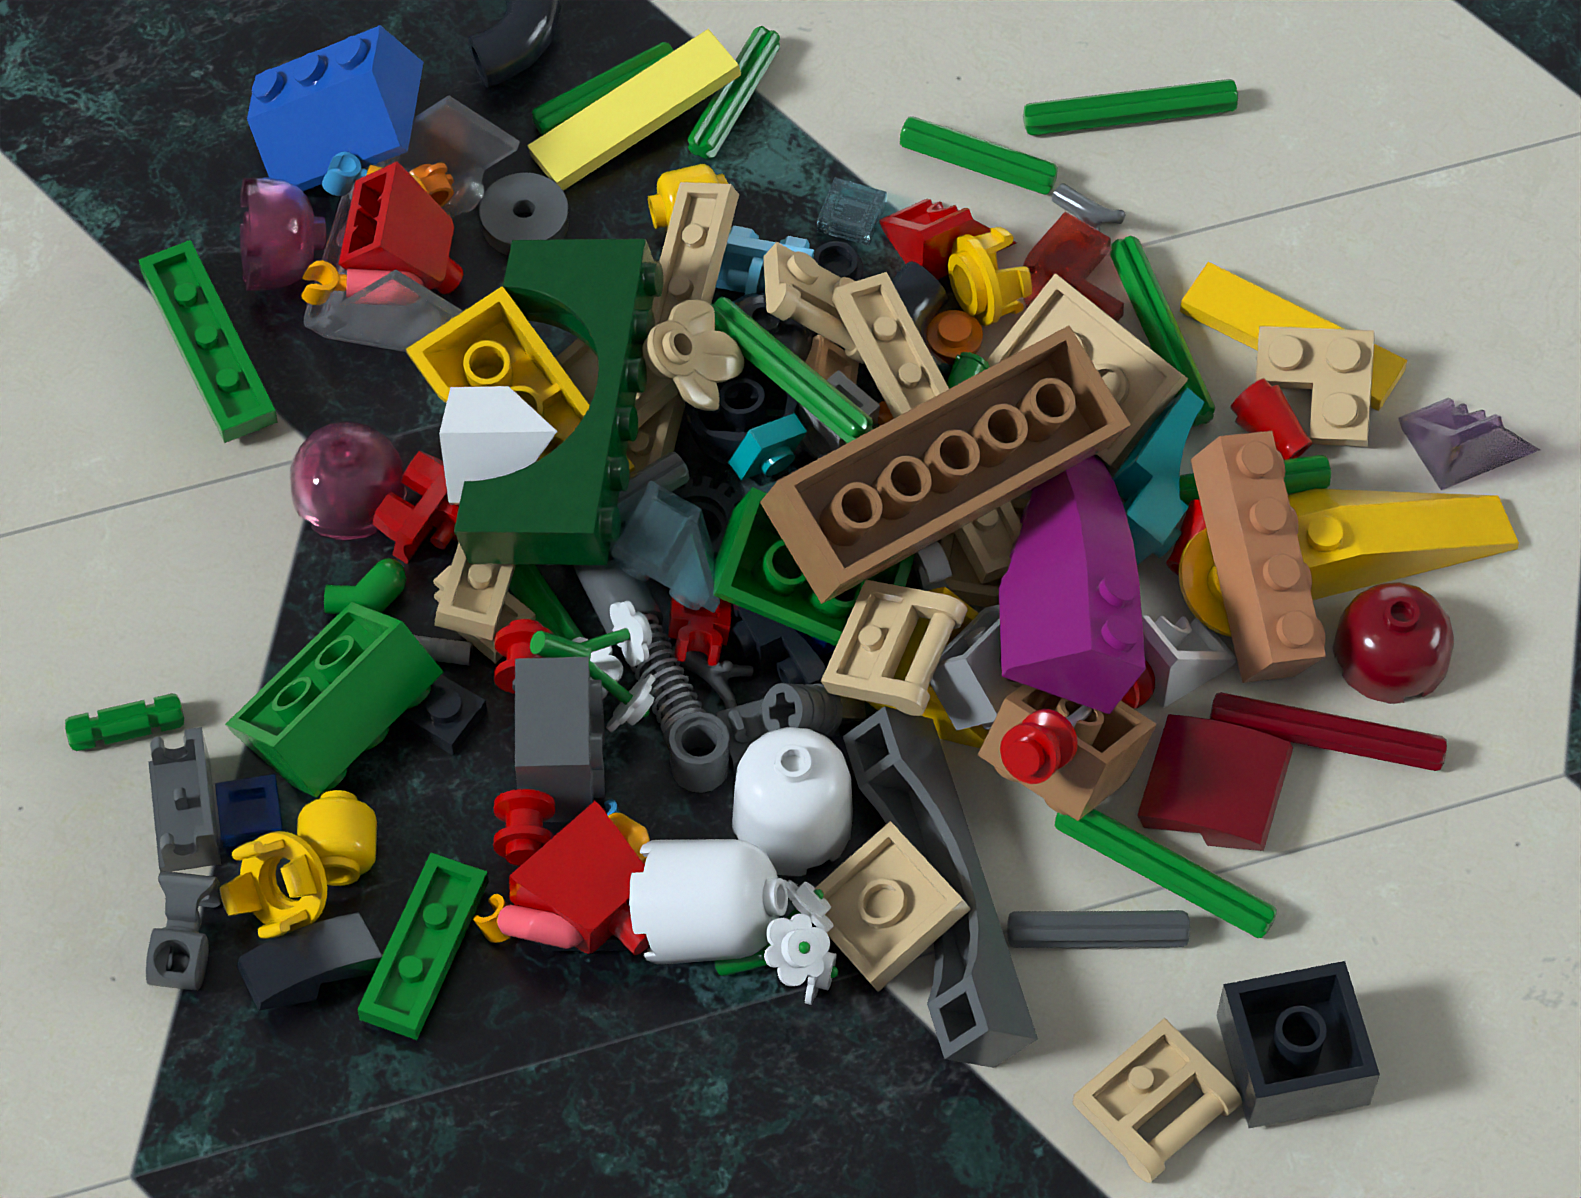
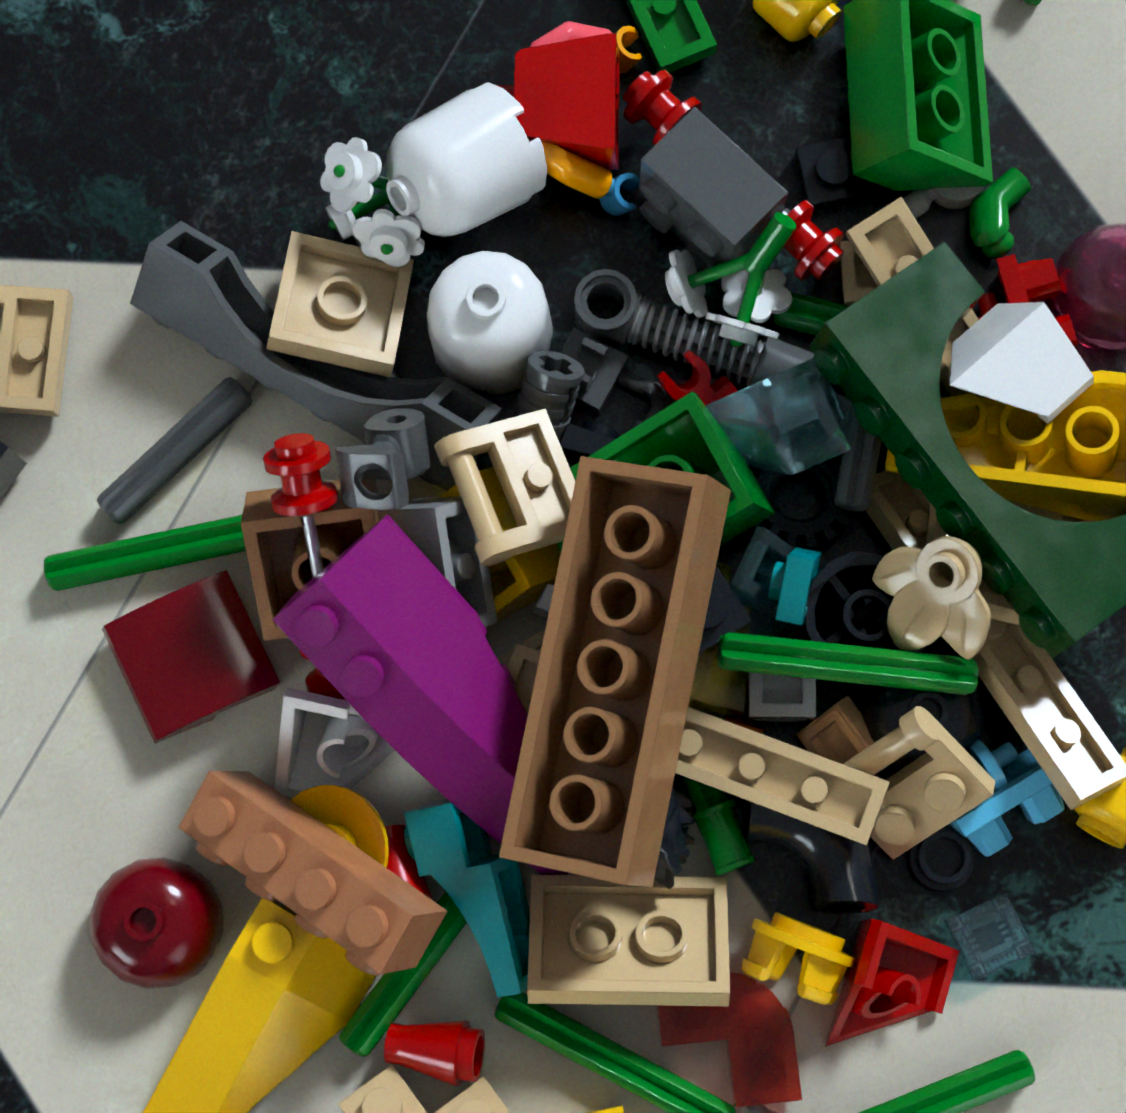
camera: 140 degrees right, 20 degrees up
orange plate [926,310,983,365] -> none
dark red axle [1210,692,1447,771] -> none
none -> dark grey leg [334,408,431,510]

